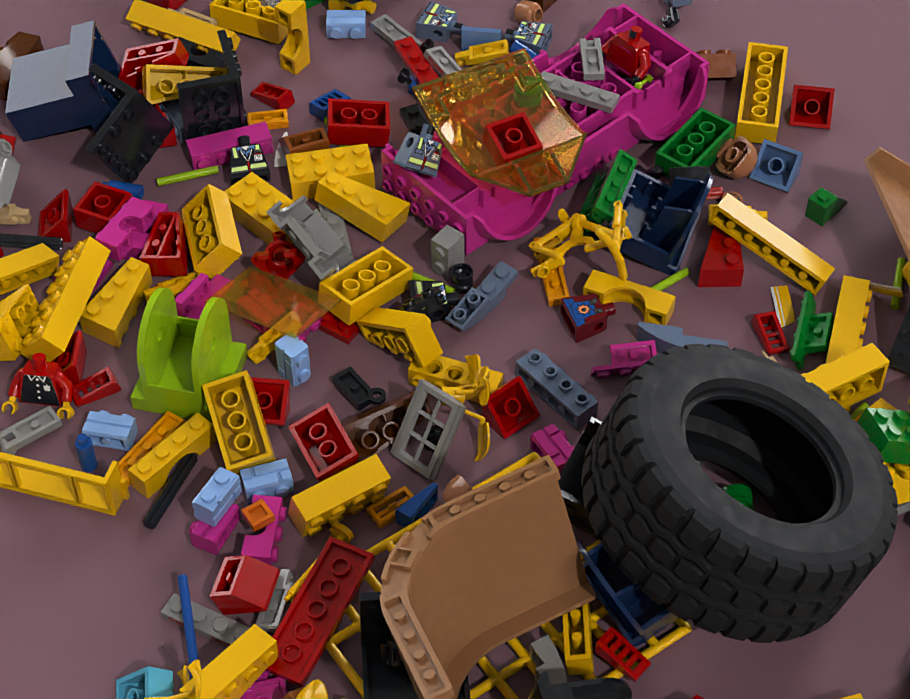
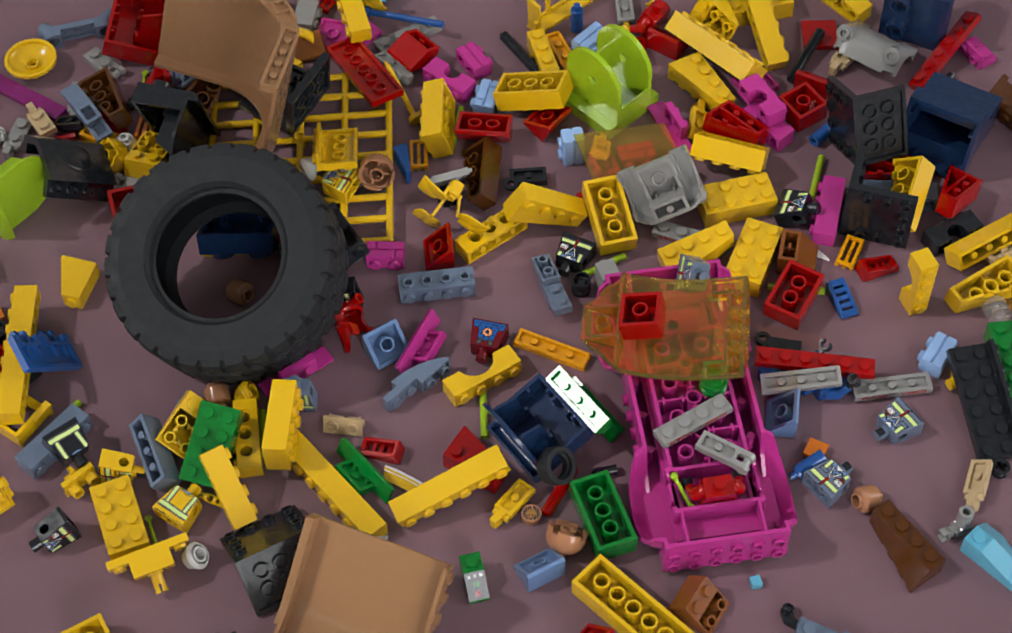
camera: 125 degrees right, 5 degrees up
light blue brick [192,467,242,527] -> none
orange tile [241,499,275,532] -> none
black hinge [398,287,446,314] -> none
yellow hinge [455,39,509,66] -> none
medium blue slope [461,26,503,51] -> none
yellow piece [529,200,633,280] -> none

